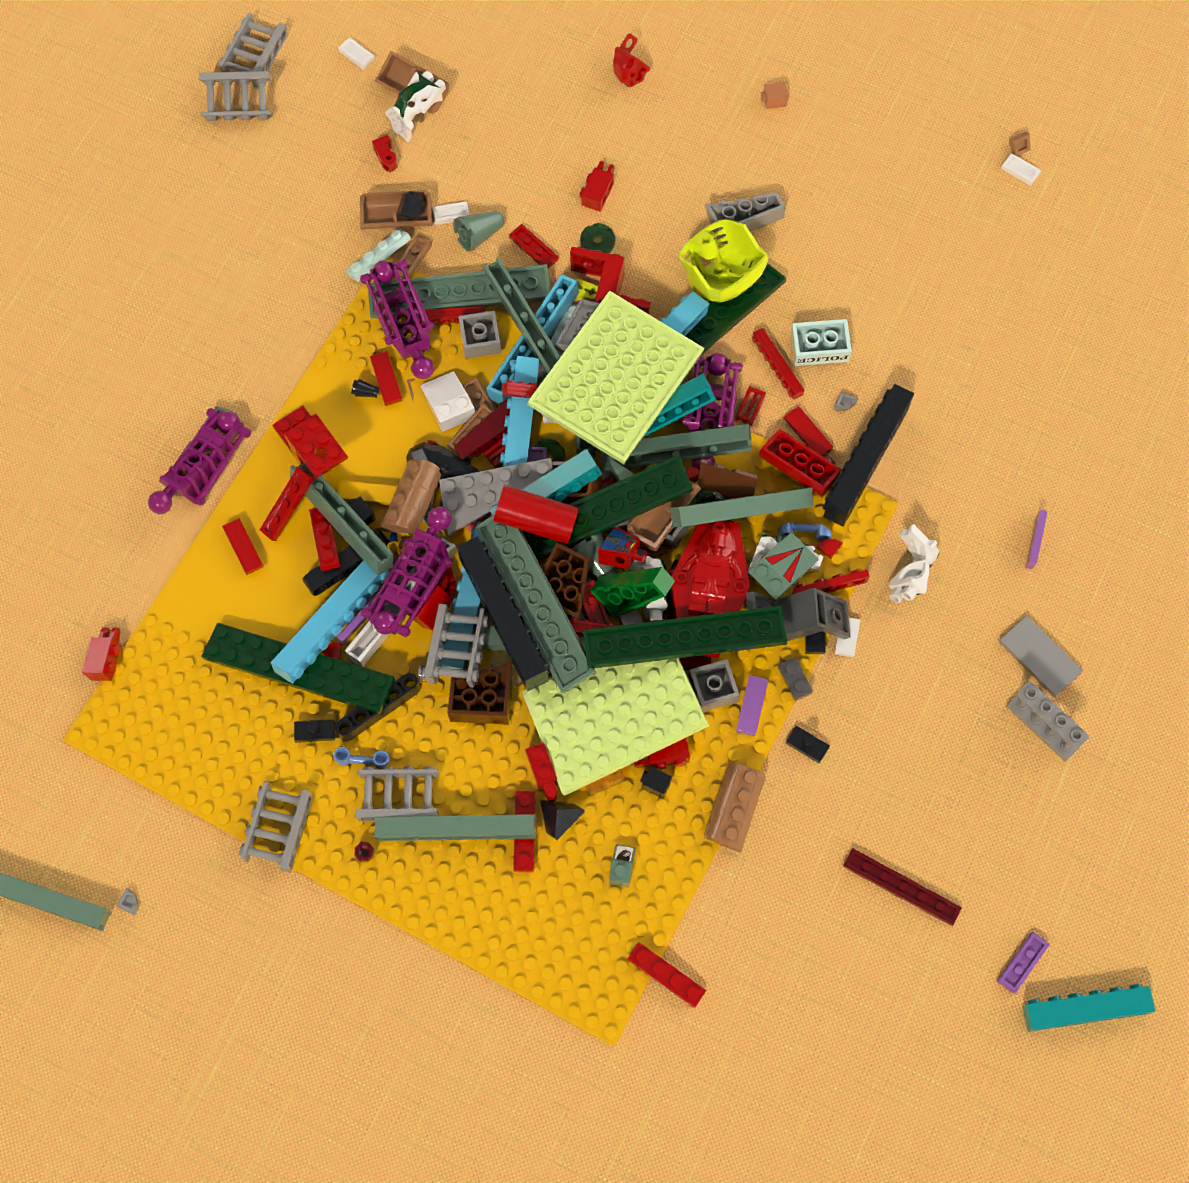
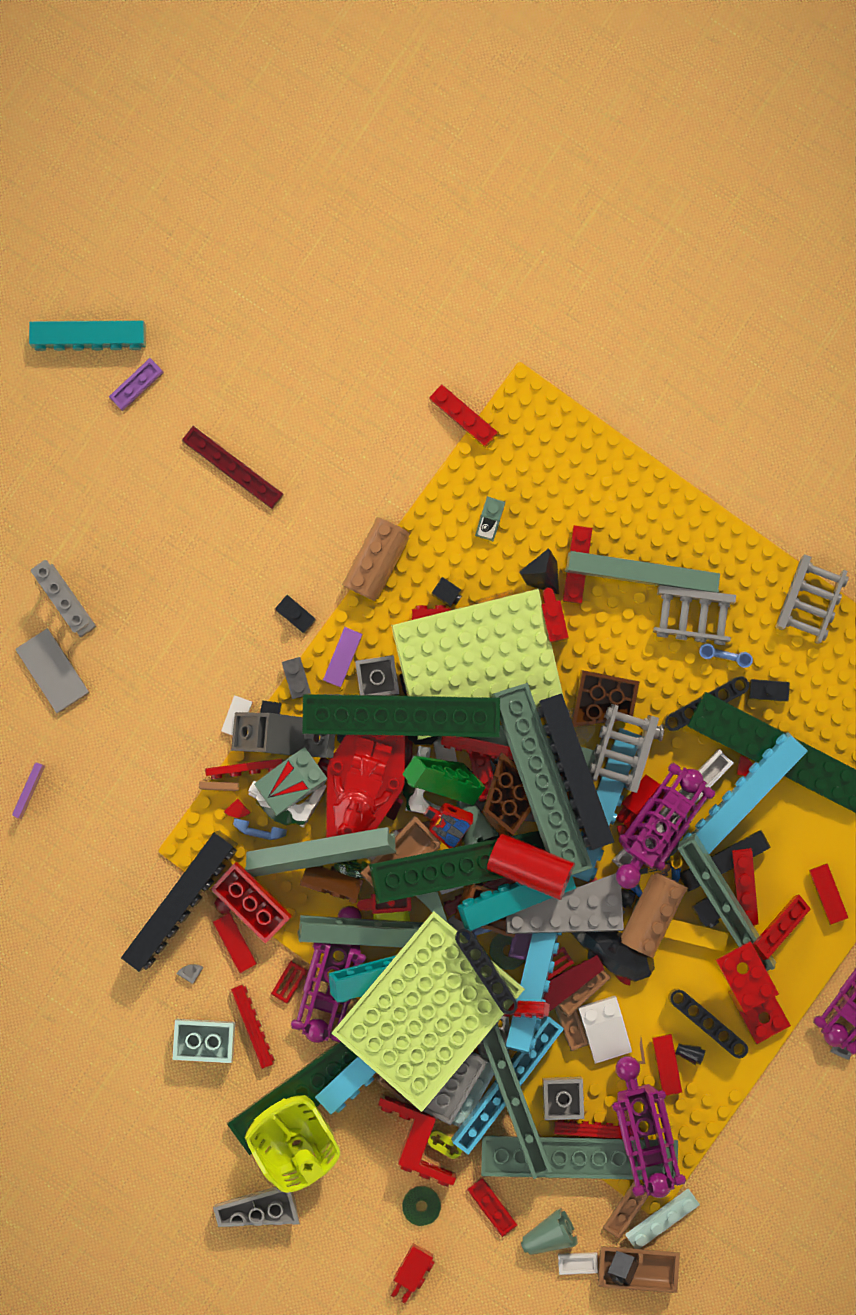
camera: 175 degrees left, 15 degrees up
medium lavender tile [337,595,380,645] -> none
dark red tile [354,842,375,862] -> none
white hips [889,524,939,603] -> none
none -> medium nougat tile [199,781,239,791]
none -> black beam [455,928,518,1015]
none -> black beam [668,989,748,1058]

